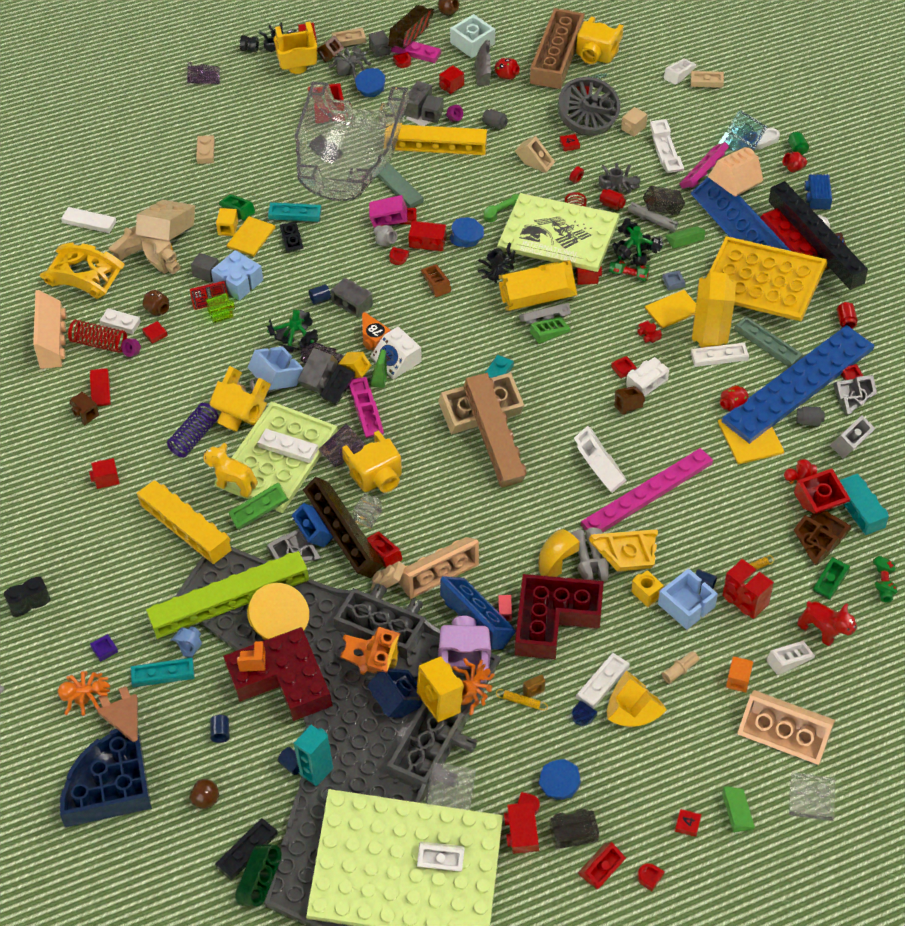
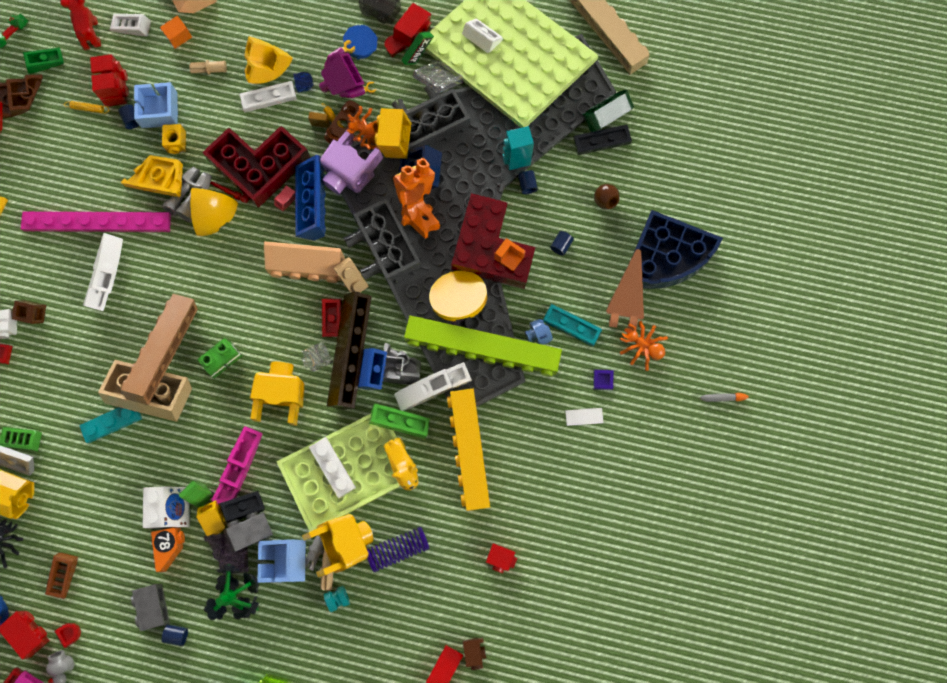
camera: 140 degrees left, 25 degrees up
black brick [3,576,51,617] -> none
slope [318,424,366,467] -> none
none -> bright green hips [197,338,242,379]
none -> magenta torso [319,40,376,99]
none -> reddish brown piece [324,100,360,144]
none -> teal wheel [324,586,350,612]
none -> white slope [394,362,472,411]
none -> green tile [401,32,434,65]
none -> white sticker [565,408,604,426]

